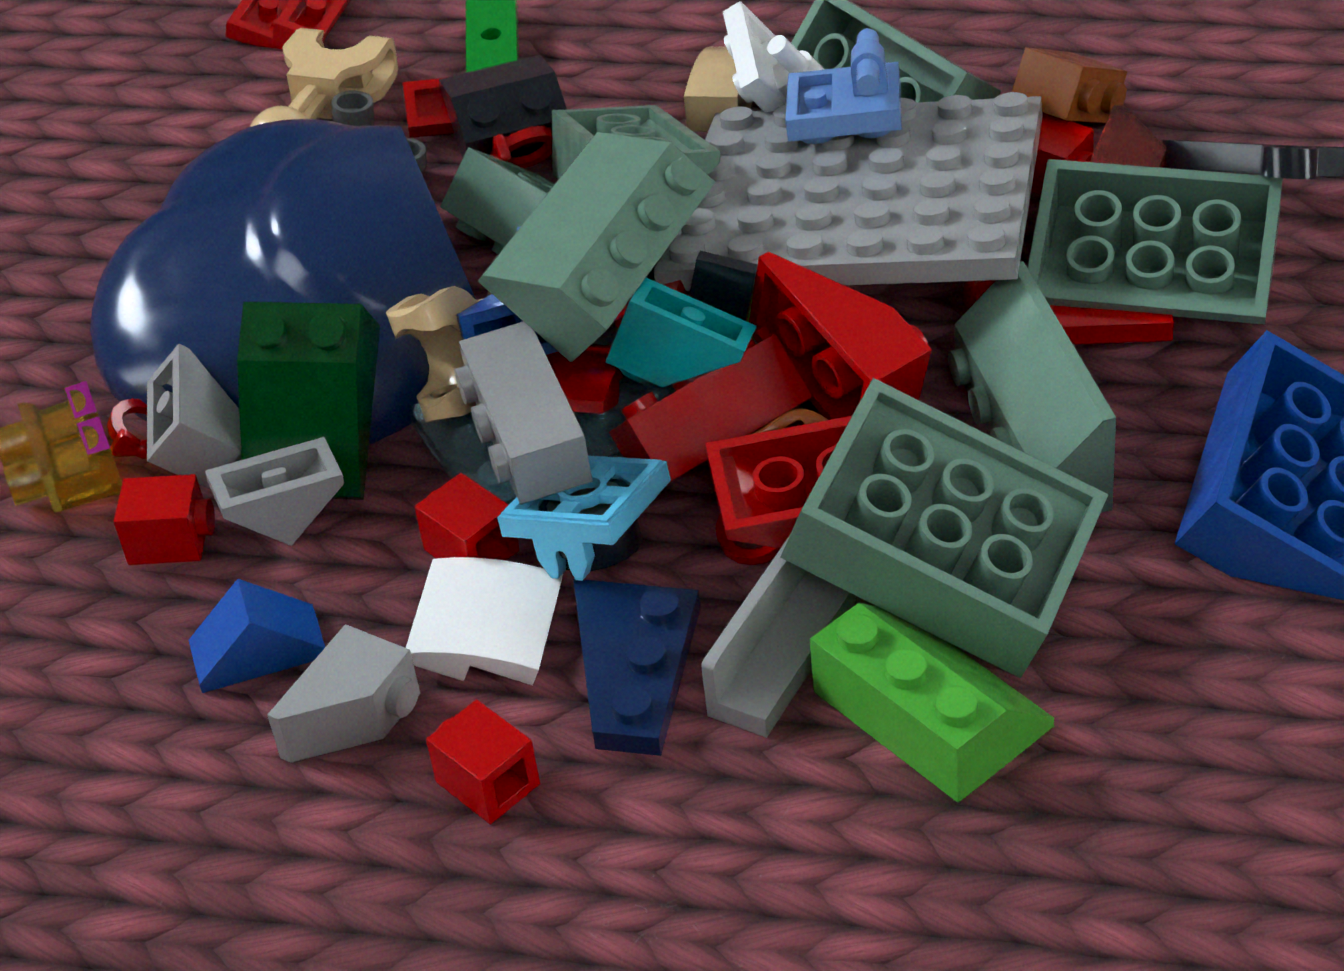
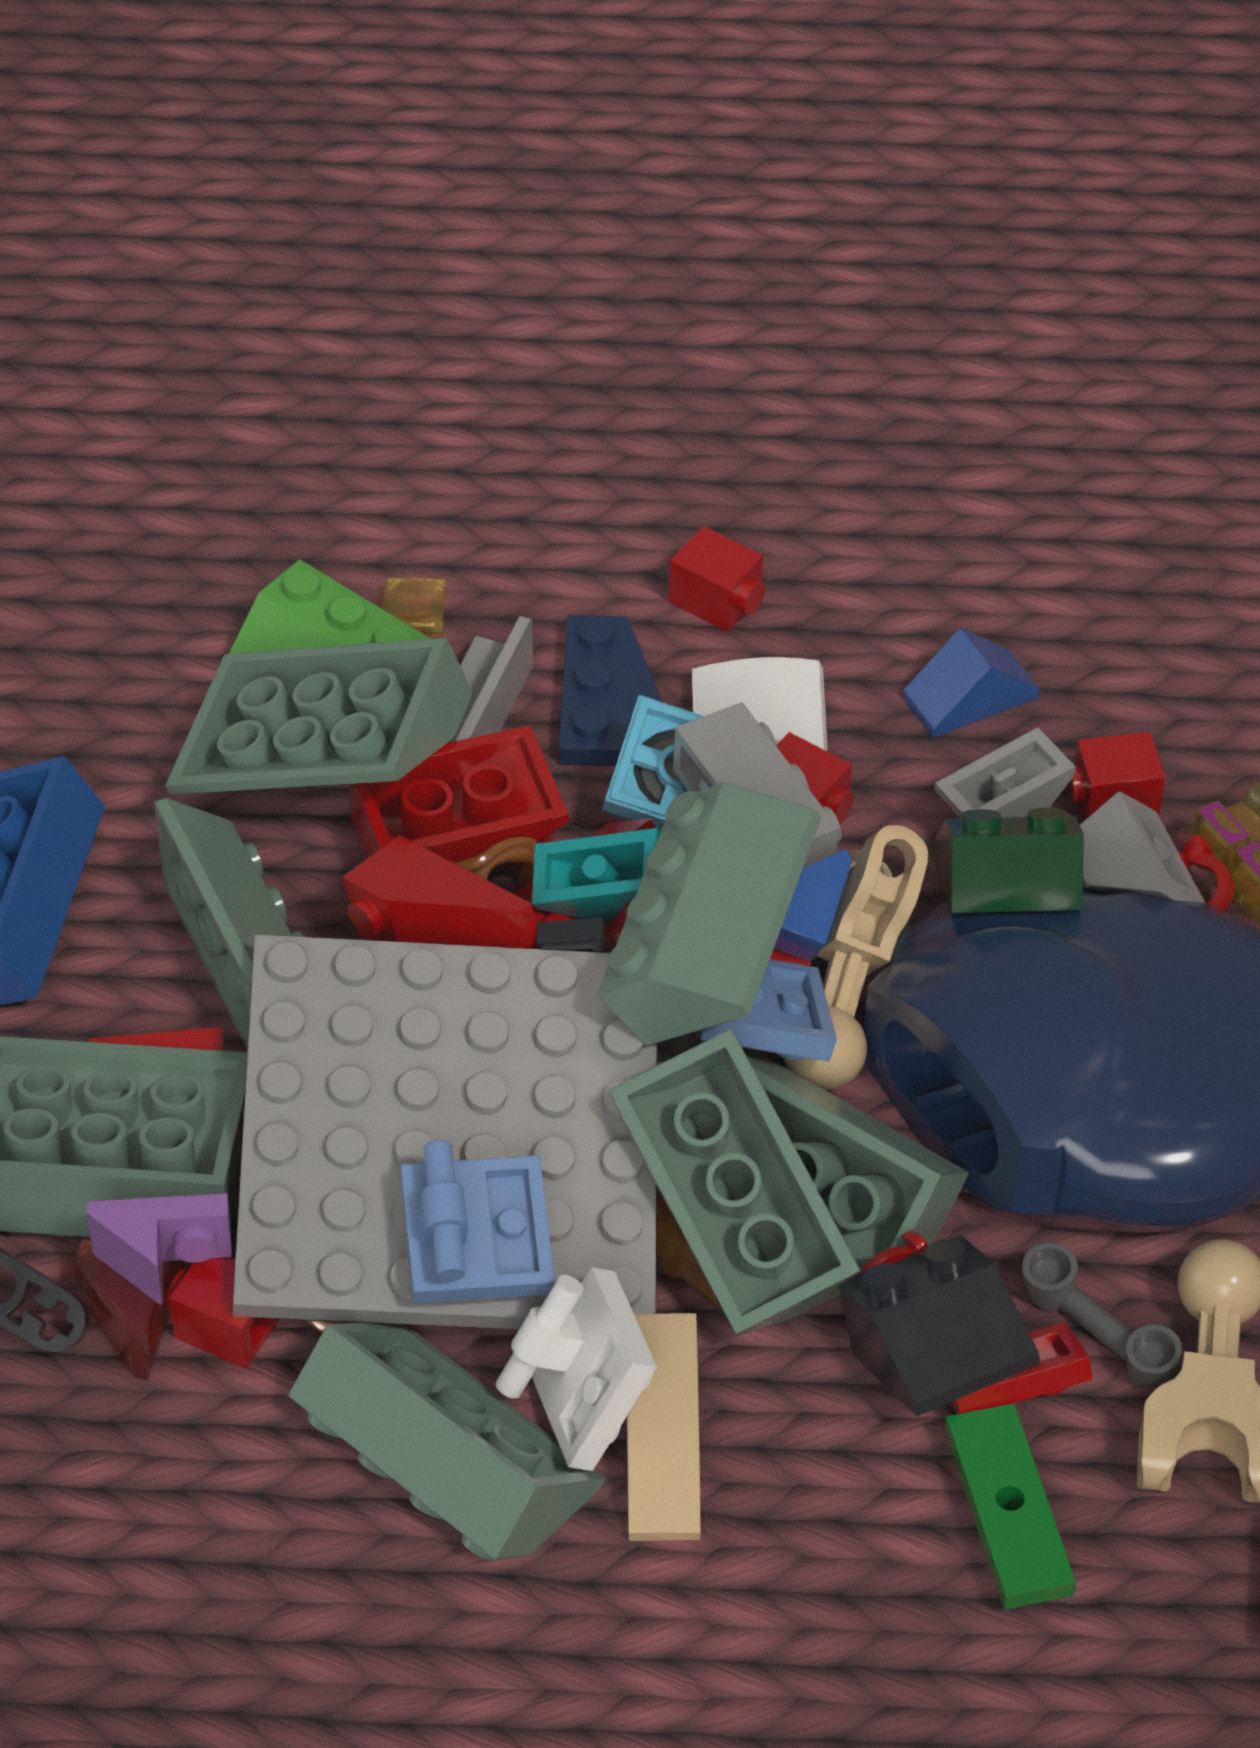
camera: 165 degrees right, 5 degrees up
light grey slope [267,624,420,763] -> none
dark orange brick [1012,47,1128,123] -> none
none -> medium lavender slope [86,1193,232,1304]
none -> clear yellow tile [383,578,446,636]

